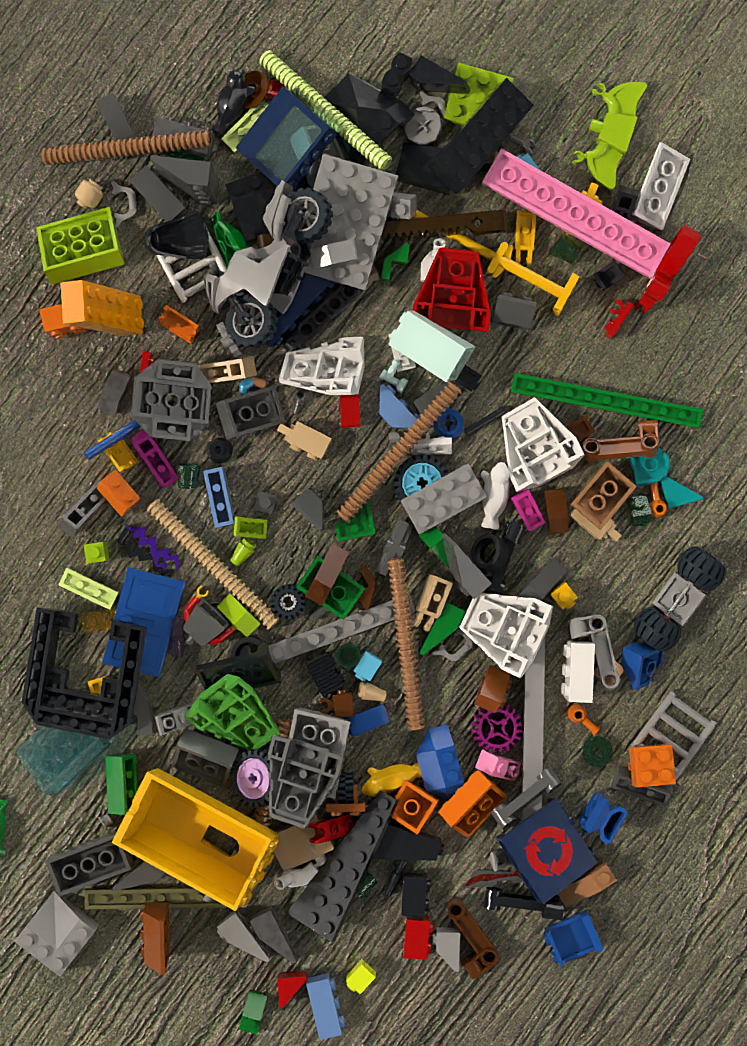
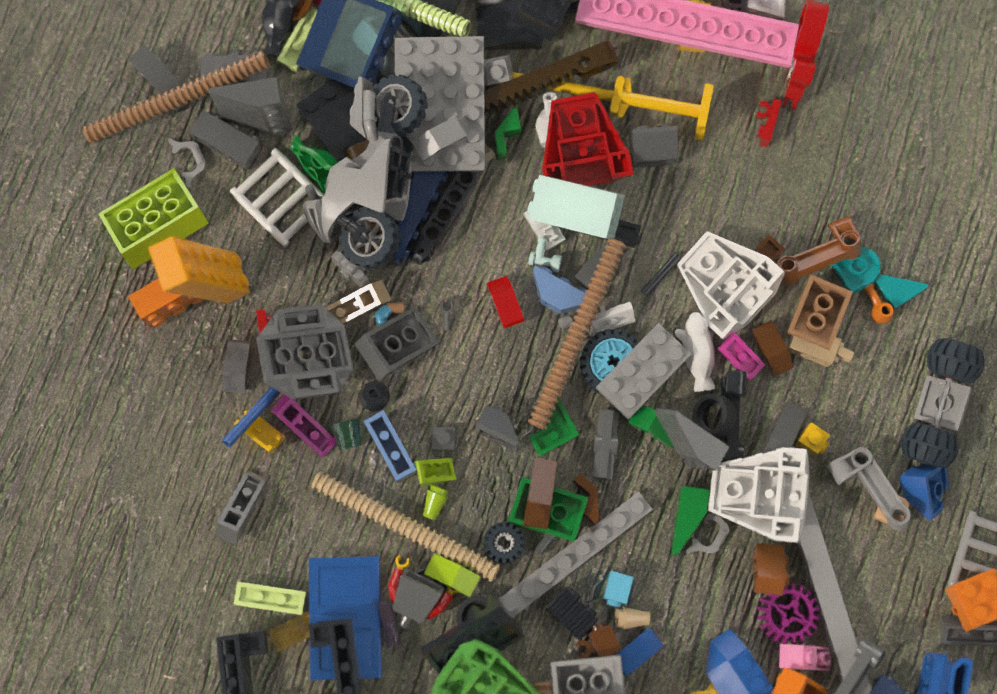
camera: 15 degrees left, 10 degrees down
tan head [75,179,103,209] -> none
lime brick [84,542,110,564] -> none
orange brick [97,470,141,517] -> none
piece [116,524,179,575] -> none
black hair [144,211,209,259] -> none
orange hinge [158,305,201,344] -> none
tan hinge [277,421,332,461] -> none
white wedge [279,337,365,395] -> none
clear green piece [336,641,361,670] -> none
medium nougat piece [387,558,425,730] -> none
tan hinge [413,574,453,631] -> none
blue gear [433,408,464,438] -> none
green plate [510,373,703,429] -> none
yellow hinge [514,210,536,266] -> none
clear green piece [550,233,582,264] -> none
white brick [561,640,595,703] -> none
orange bar [567,704,600,735] -> none
clear green gear [582,736,613,767] -> none
black bracket [593,259,626,290] -> none
clear green bracket [627,494,652,527] -> none

